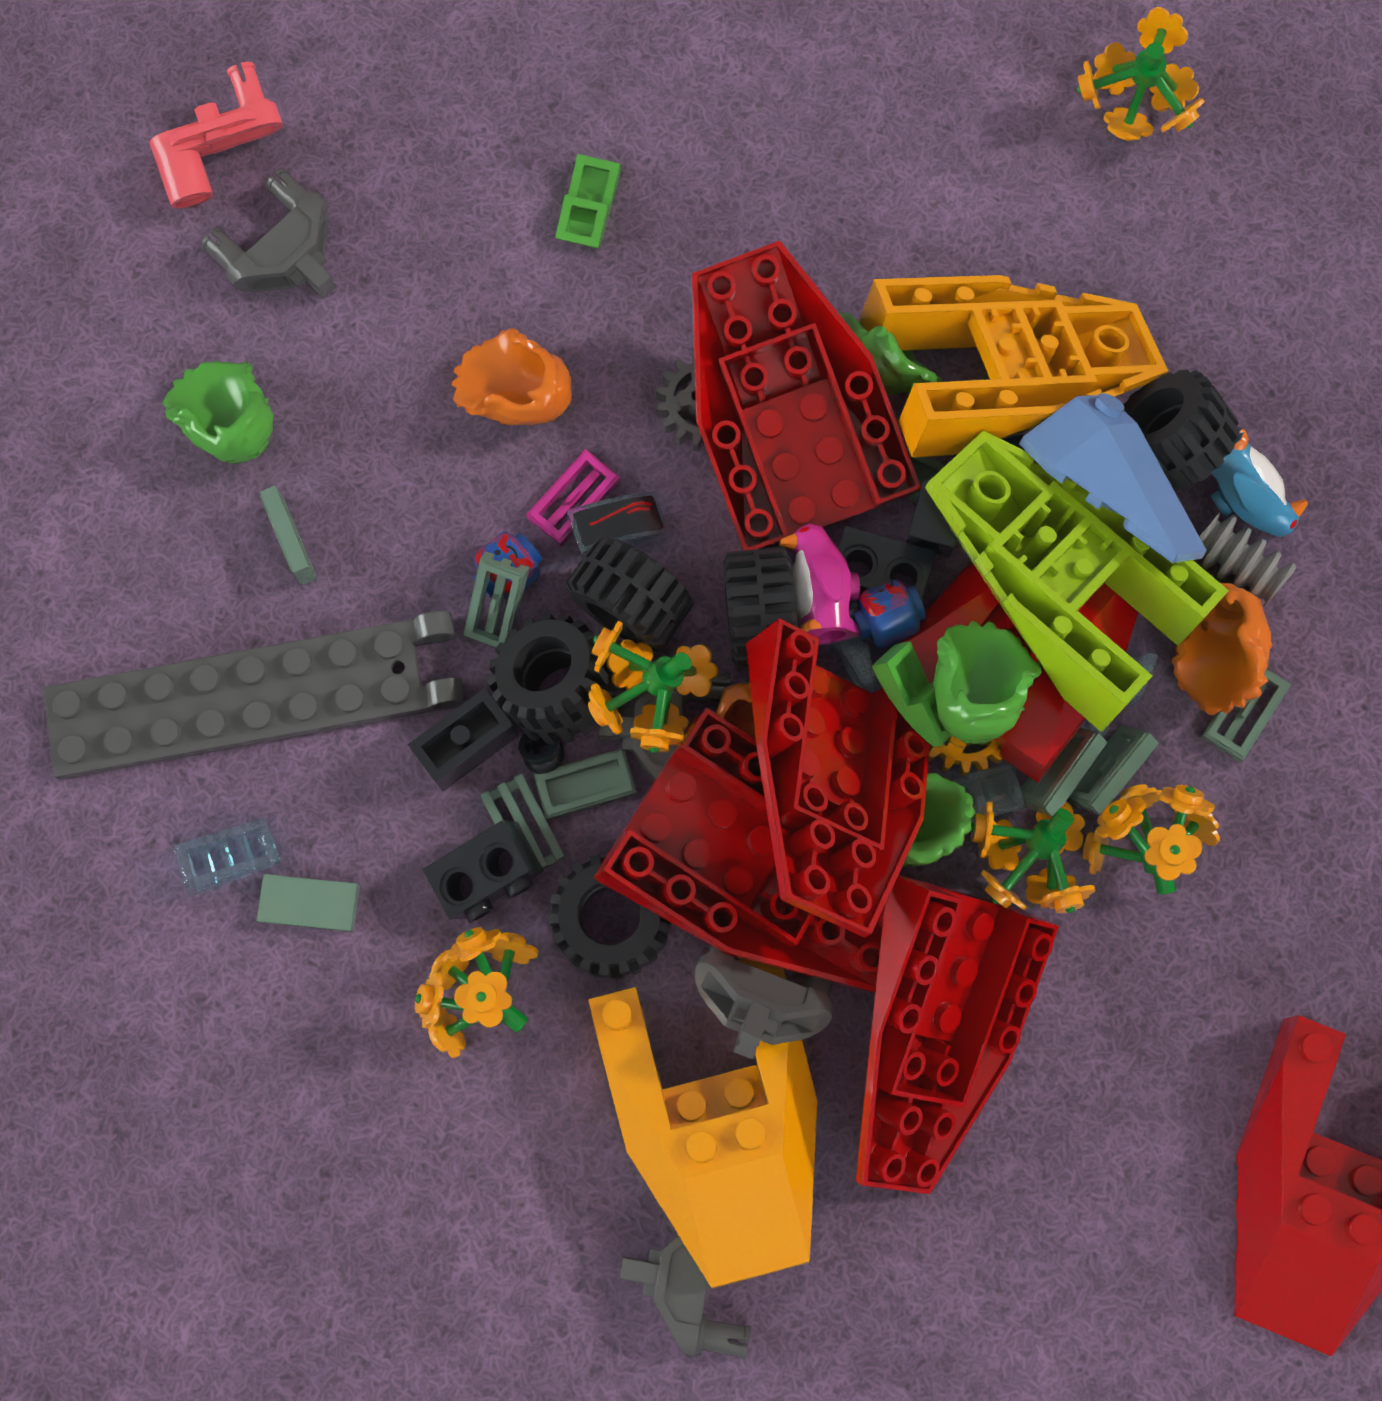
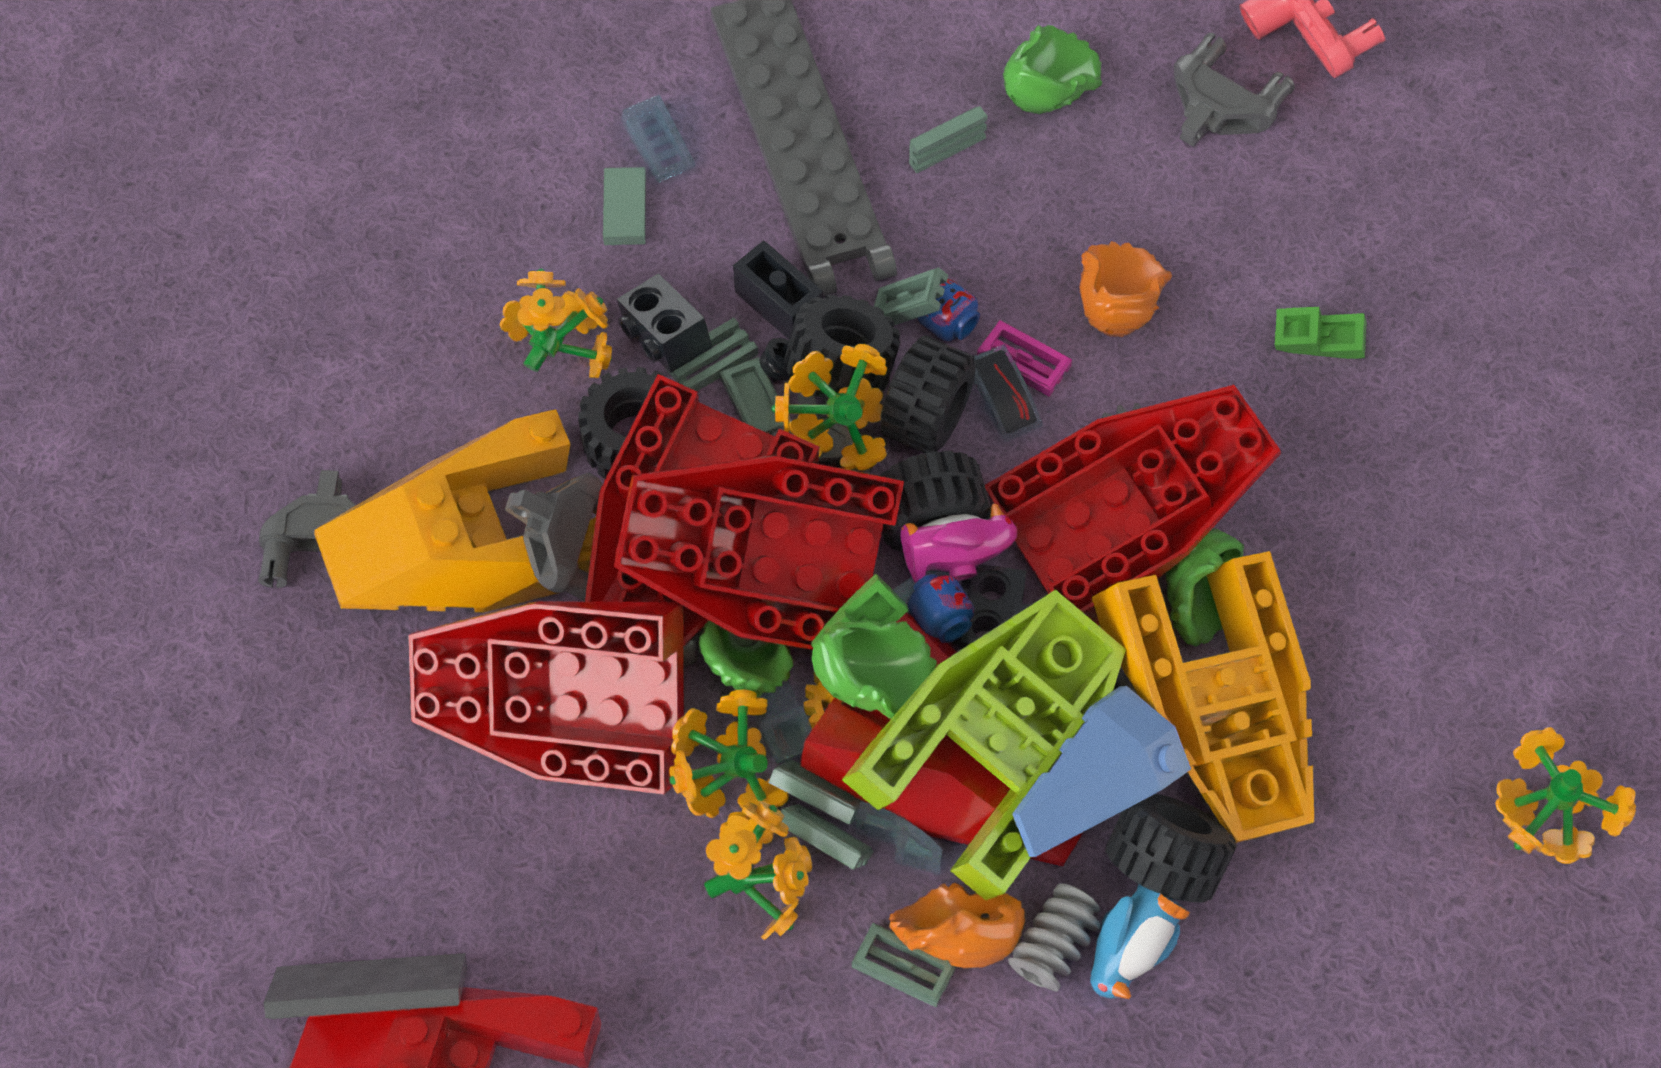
camera: 80 degrees right, 15 degrees down
none -> dark grey tile [264,953,467,1019]

